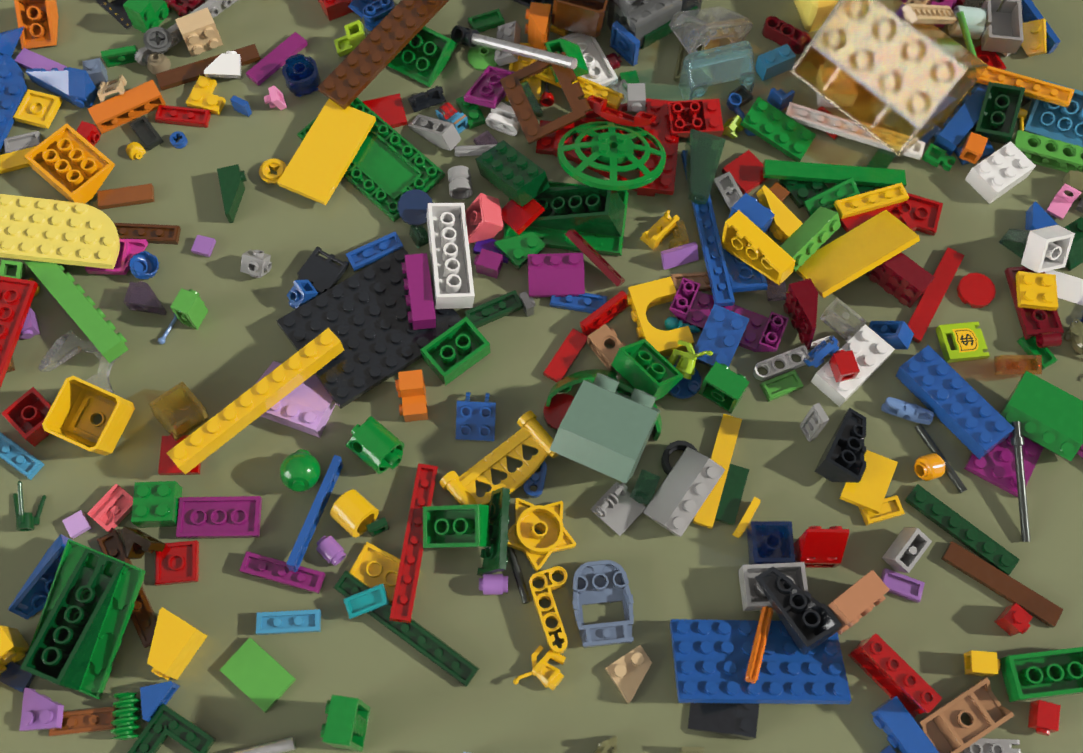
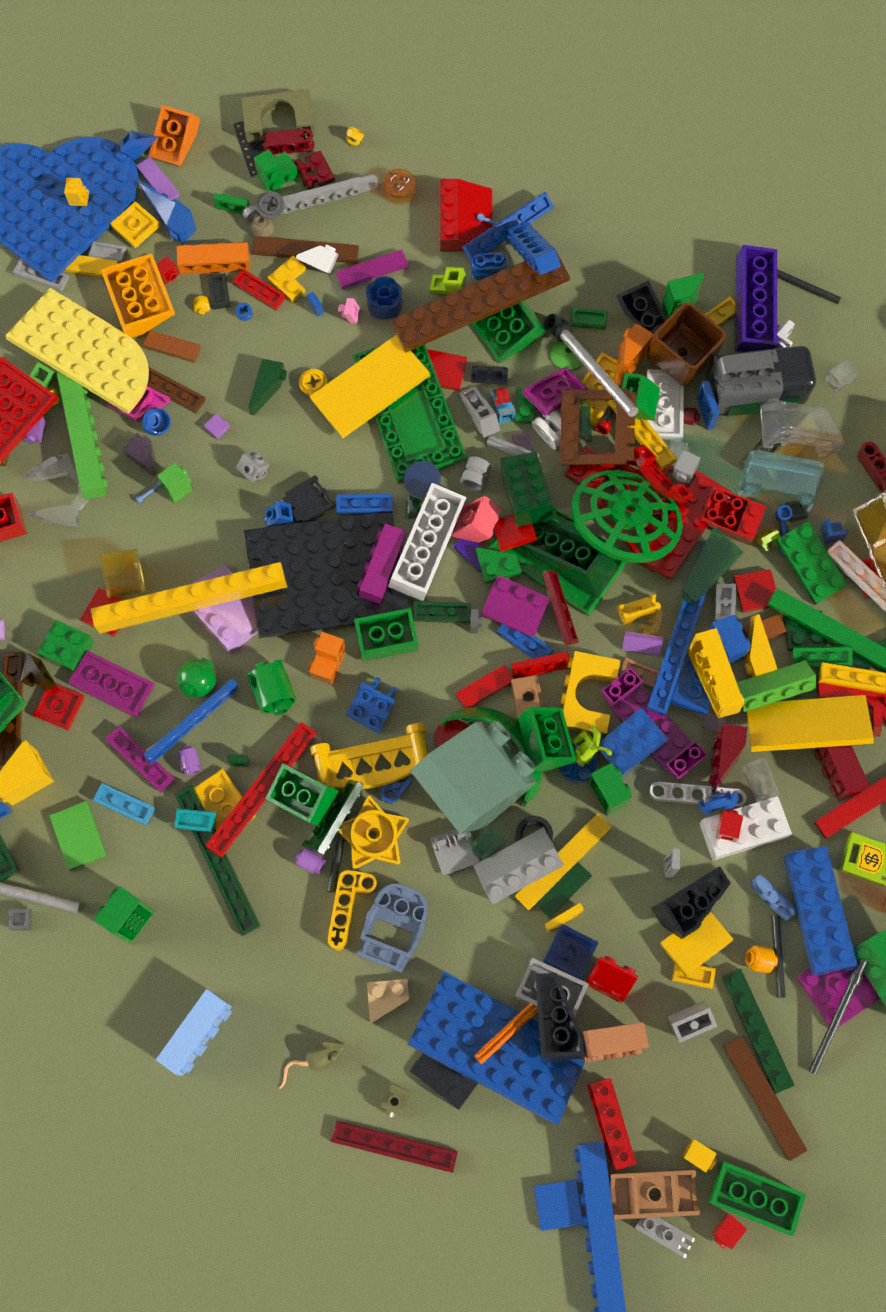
camera: 30 degrees right, 5 degrees up
yellow plate [42,376,135,456] -> none
sand blue brick [82,58,108,87] -> none
coral plate [87,483,133,533] -> none
tan piece [97,74,127,102] -> none
tan brick [175,8,223,57] -> none
yellow piece [330,489,379,538] -> none
magenta brick [474,248,503,279] -> none
light grey piece [494,21,521,66] -> none
yellow piece [513,645,566,691] -> none
green tile [619,70,640,90] -> none
teal bar [664,317,700,333] -> none
dark azure brick [754,44,796,81] -> none
bright green tile [760,370,804,402] -> none
blue slope [869,321,914,349] -> none
medium lavender tile [881,568,925,603] -> none
red brick [994,603,1033,636] -> none

